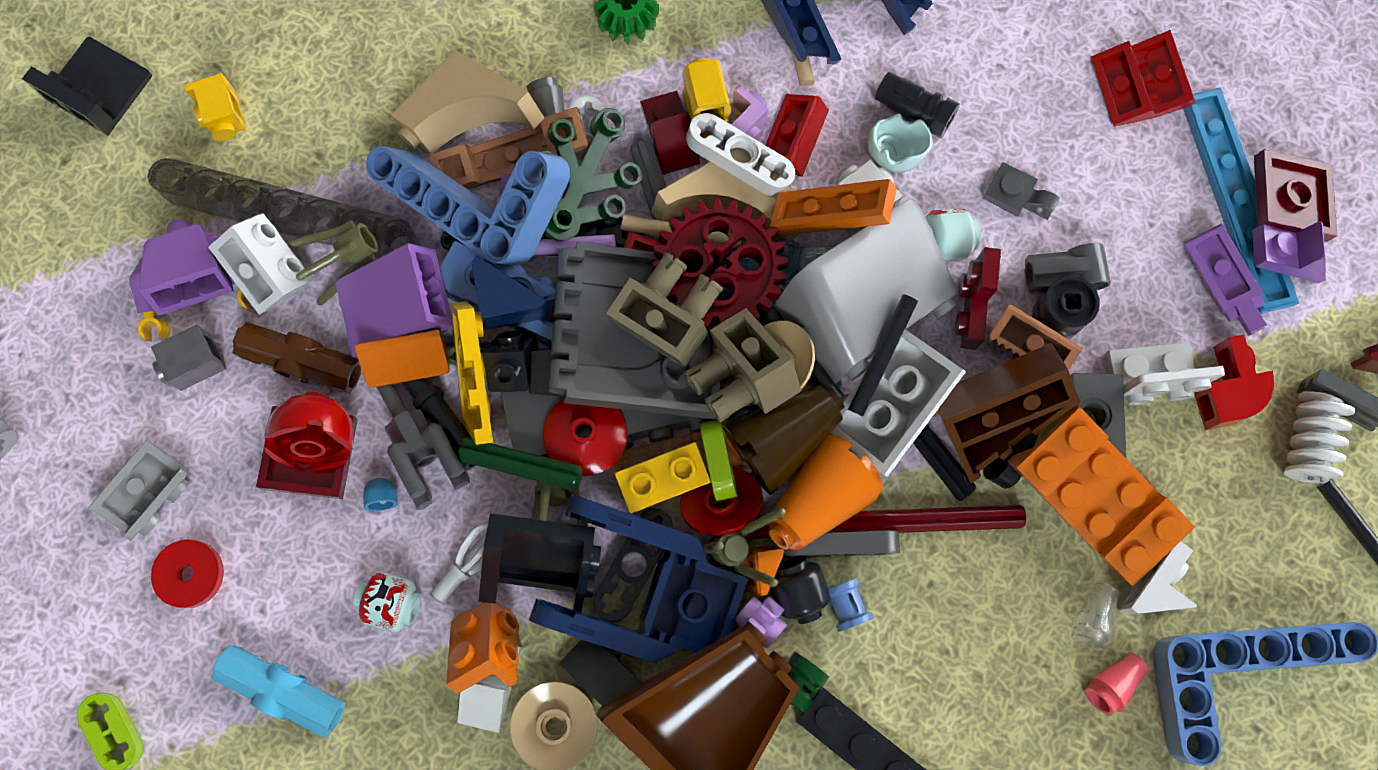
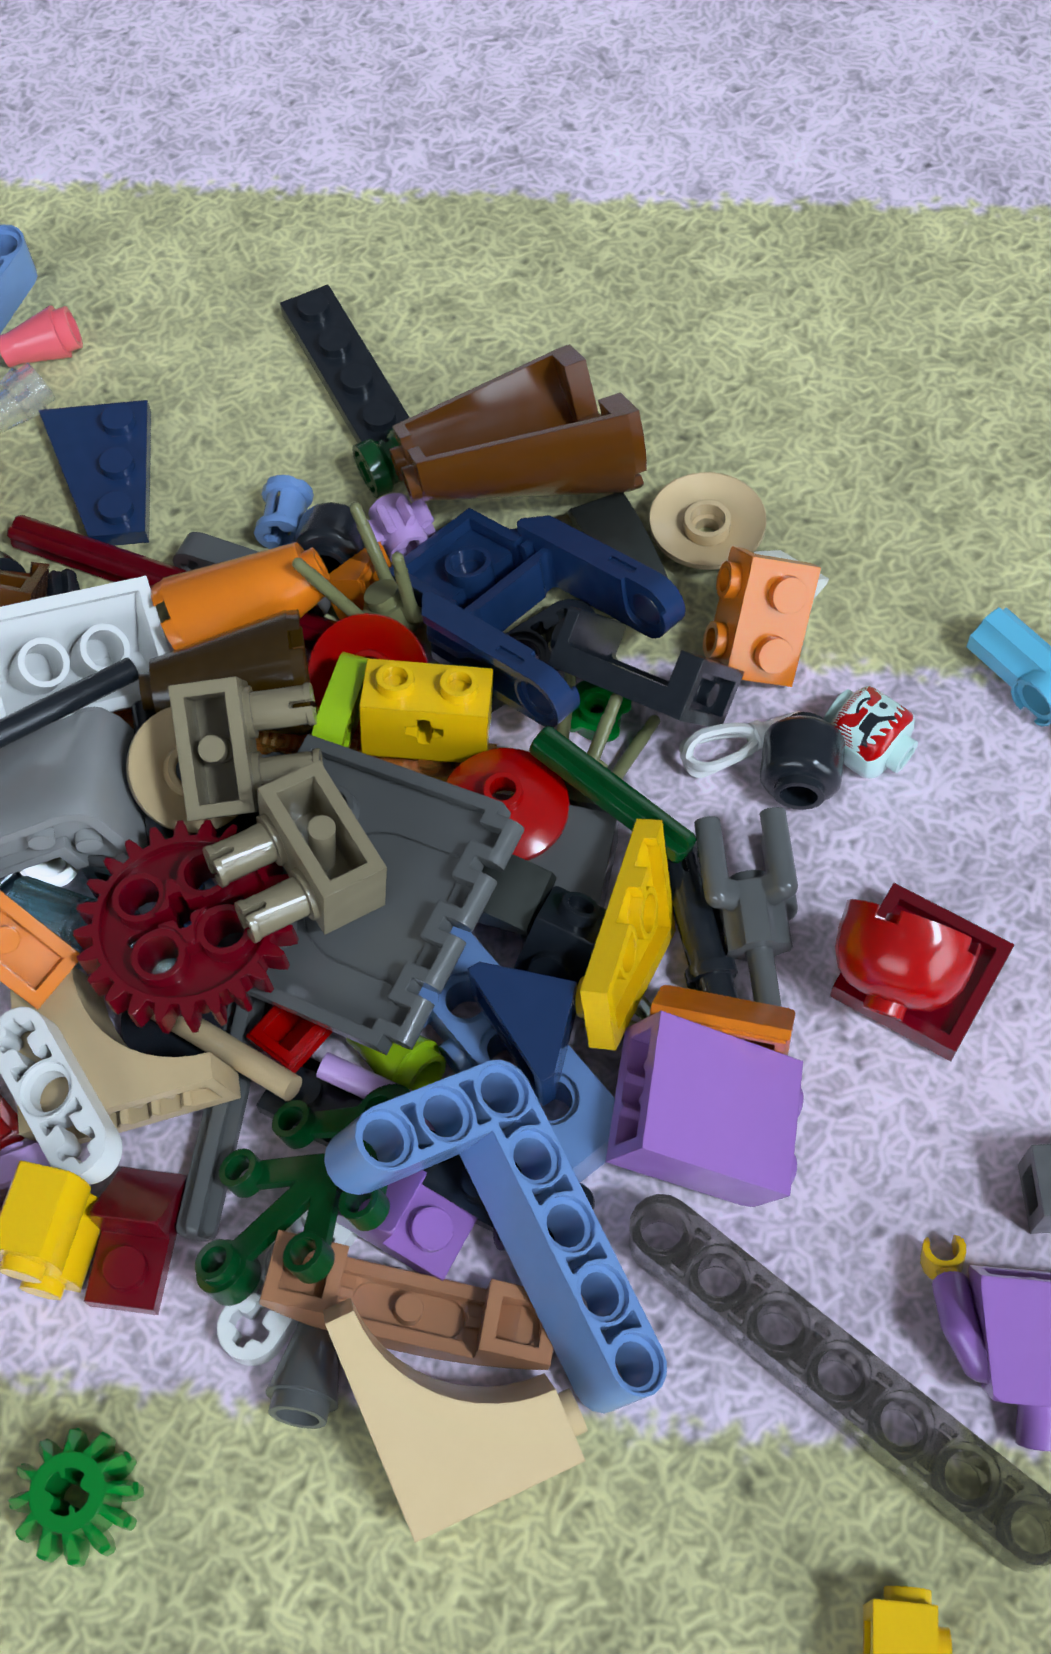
camera: 150 degrees left, 15 degrees down
white brick [208,213,313,315] -> none
reddish brown piece [232,322,361,394] -> none
olive plant [289,220,378,306] -> none
dark azure hinge [363,478,398,512] -> none
none -> dark blue wing [38,400,151,546]
none -> black head [760,712,845,810]

